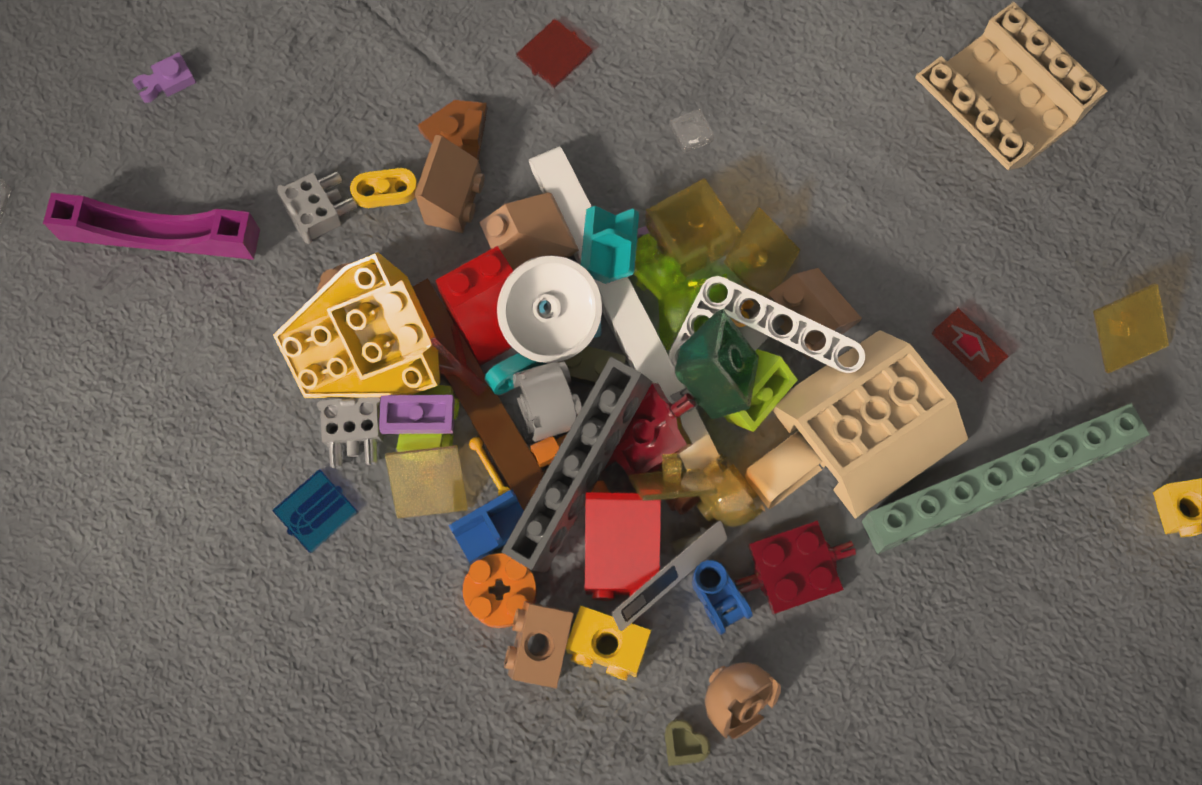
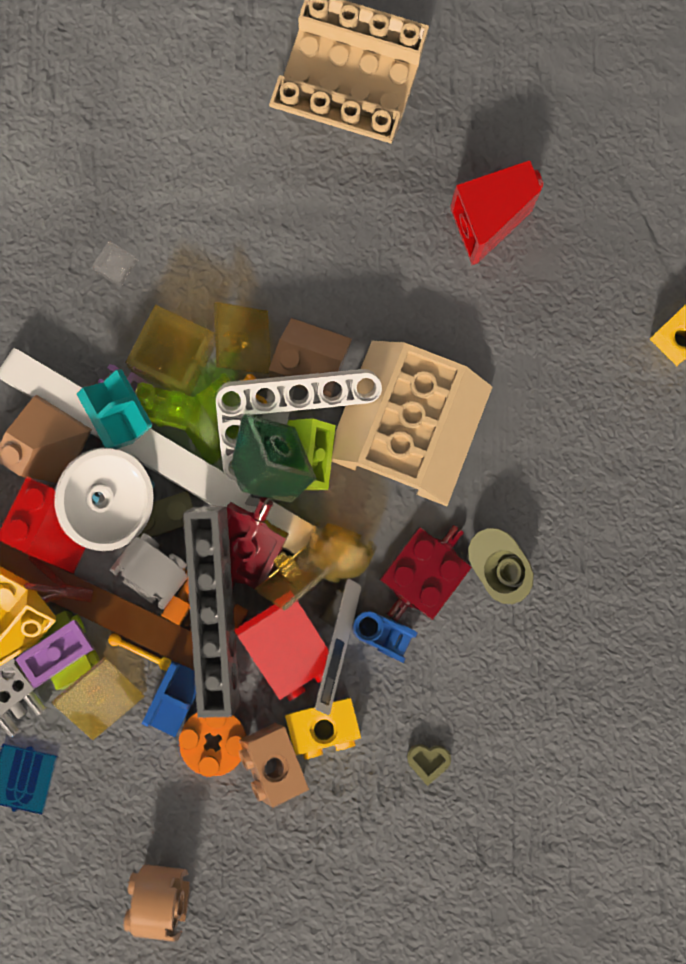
camera: 45 degrees left, 10 degrees up
teal beam [484,353,547,395] -> none
medium nougat cylinder [705,662,781,739] -> none
tan piece [745,430,826,509] -> none
sand green brick [862,403,1150,554] -> none
clear red tile [931,308,1009,382] -> none
clear yellow piece [1093,283,1169,374] -> none
none -> medium nougat brick [124,864,190,942]
none -> red slope [450,160,543,265]
none -> olive piece [468,528,534,604]

